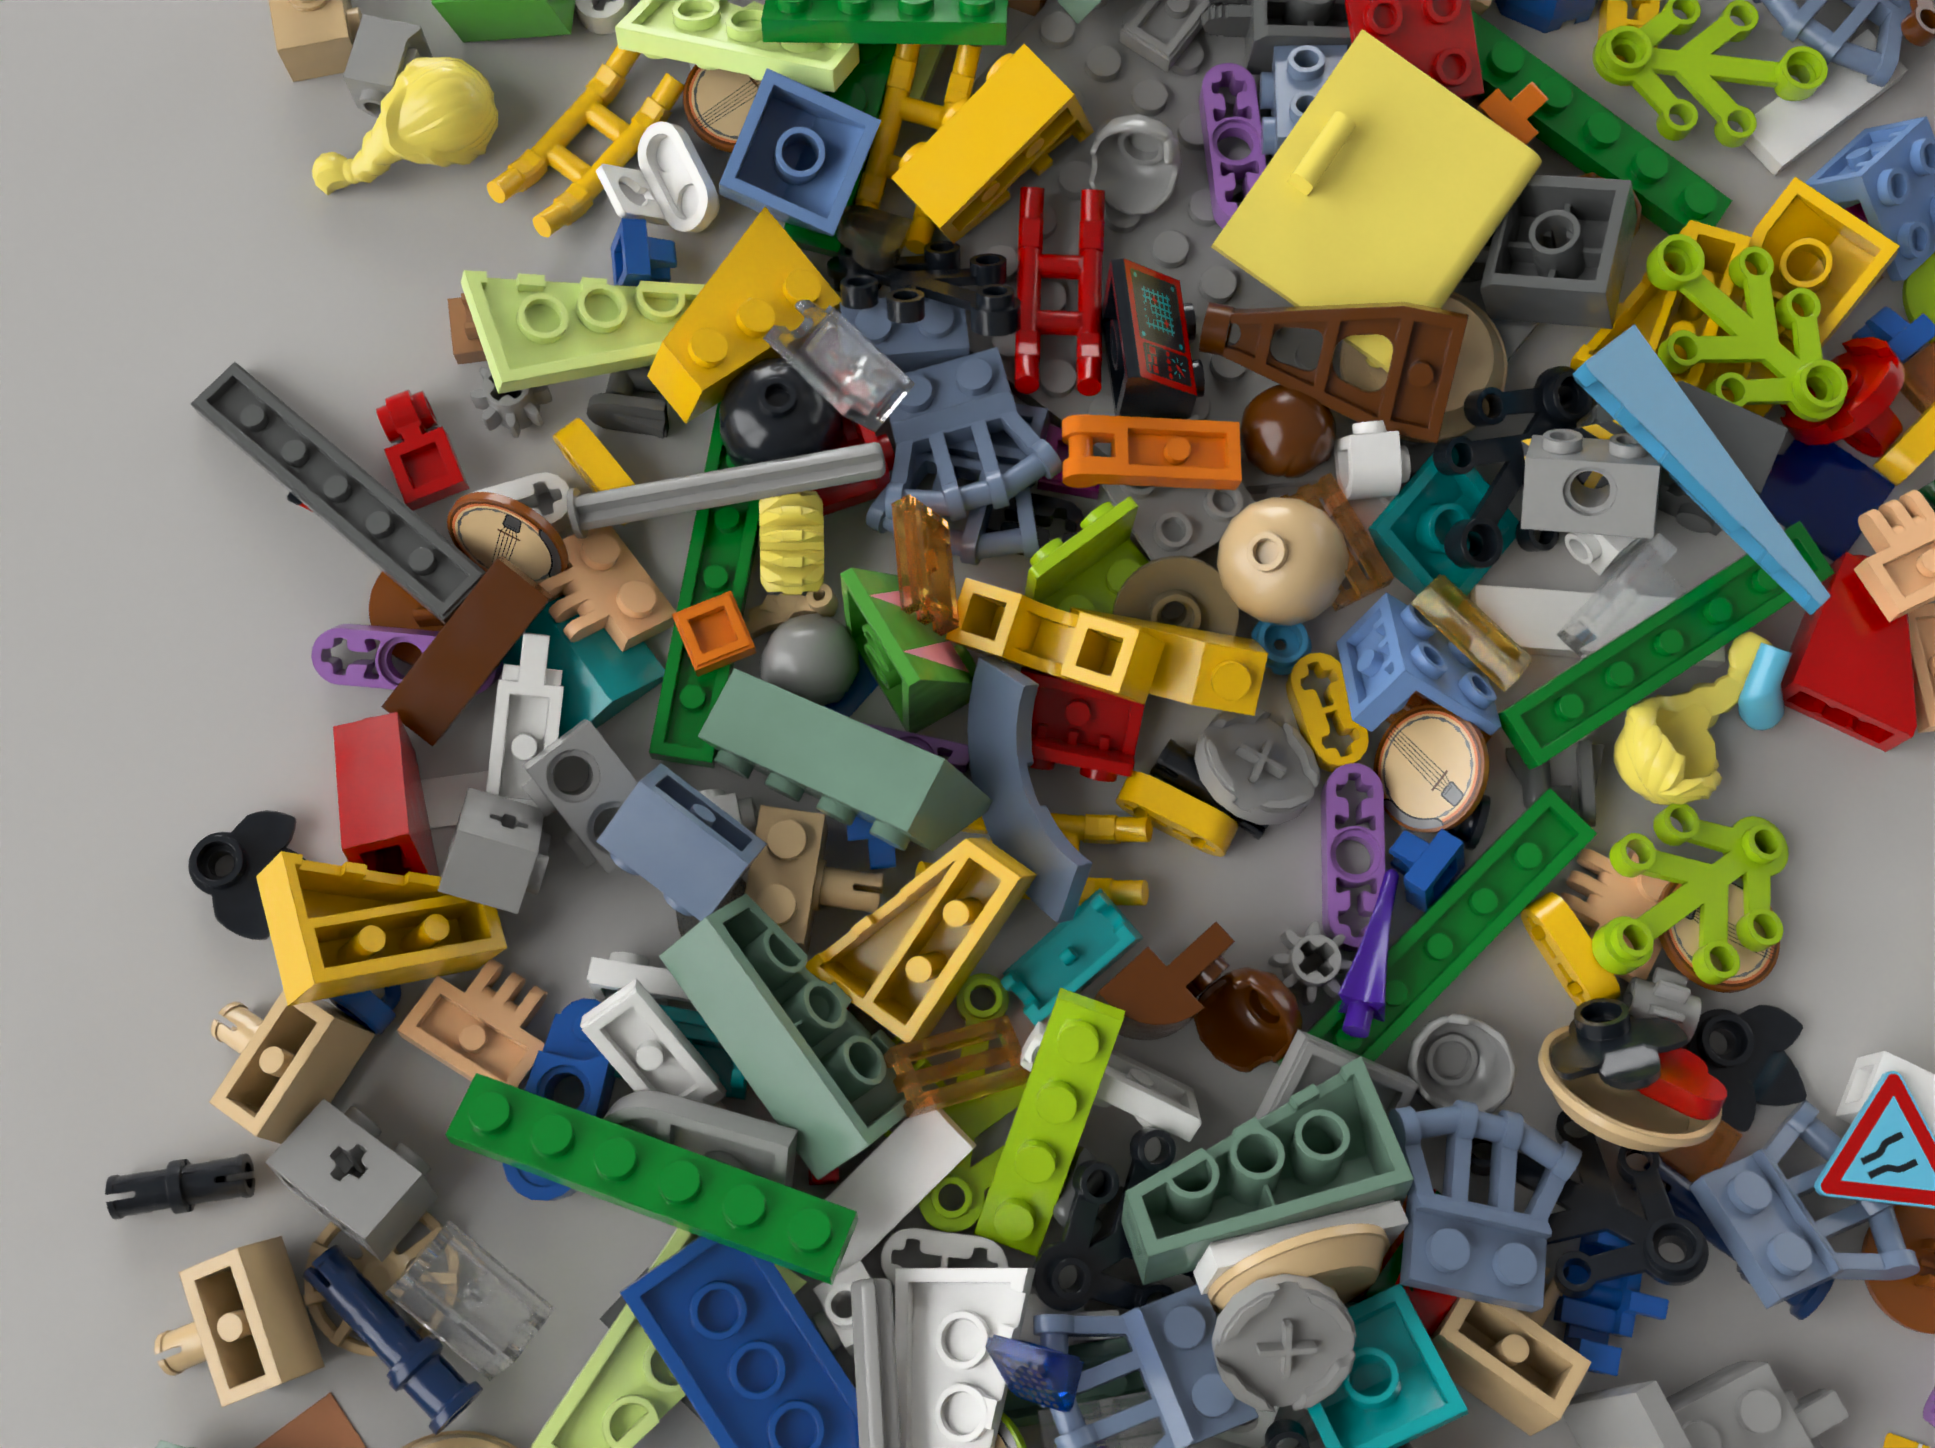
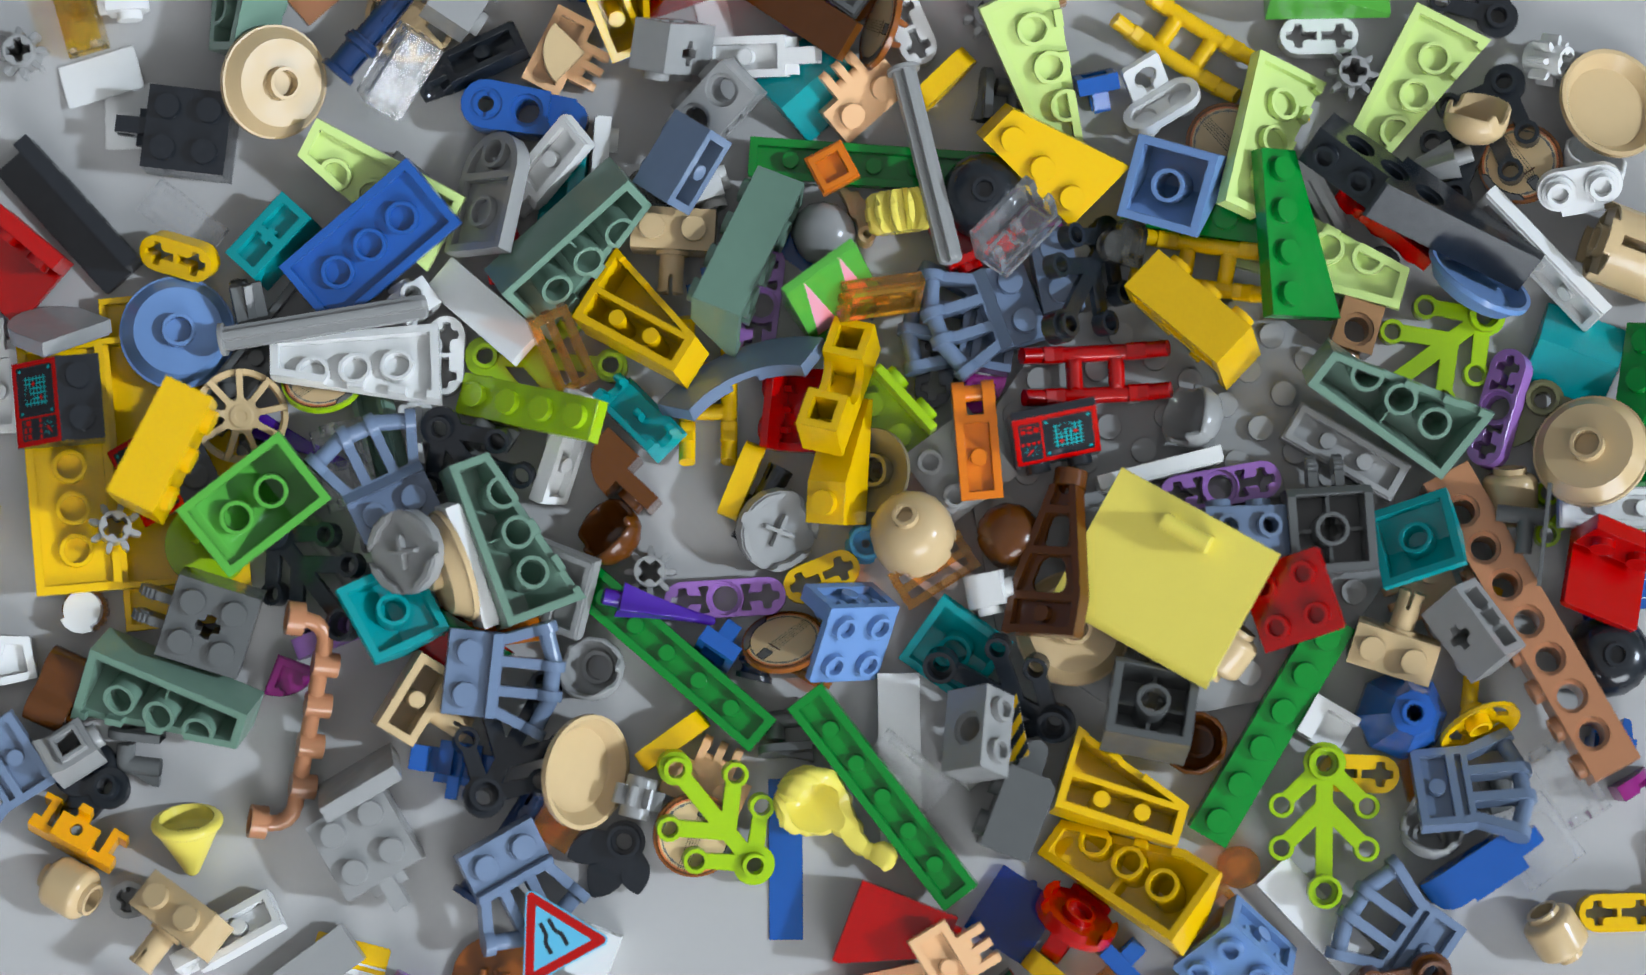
camera: 90 degrees right, 10 degrees up
green plate [445,1073,859,1285] -> none
clear blue slope [985,1334,1084,1413] -> none
clear yellow tile [1411,574,1532,692] -> none
orange tile [1476,81,1548,145] -> none
black plate [1551,998,1688,1090] -> none
dark azure wedge [1572,324,1831,615] -> none
red tile [1637,1048,1727,1120] -> none
lime plant [1646,234,1848,422] -> none
medium azure arm [1738,642,1792,731] -> none
none -> black hinge [413,21,531,103]
none -> tan tile [543,23,585,83]
none -> blue sticker [768,779,803,940]
none -> white tile [1094,444,1224,495]
none -> clear orange tile [1216,846,1260,889]
none -> white panel [1295,694,1362,748]

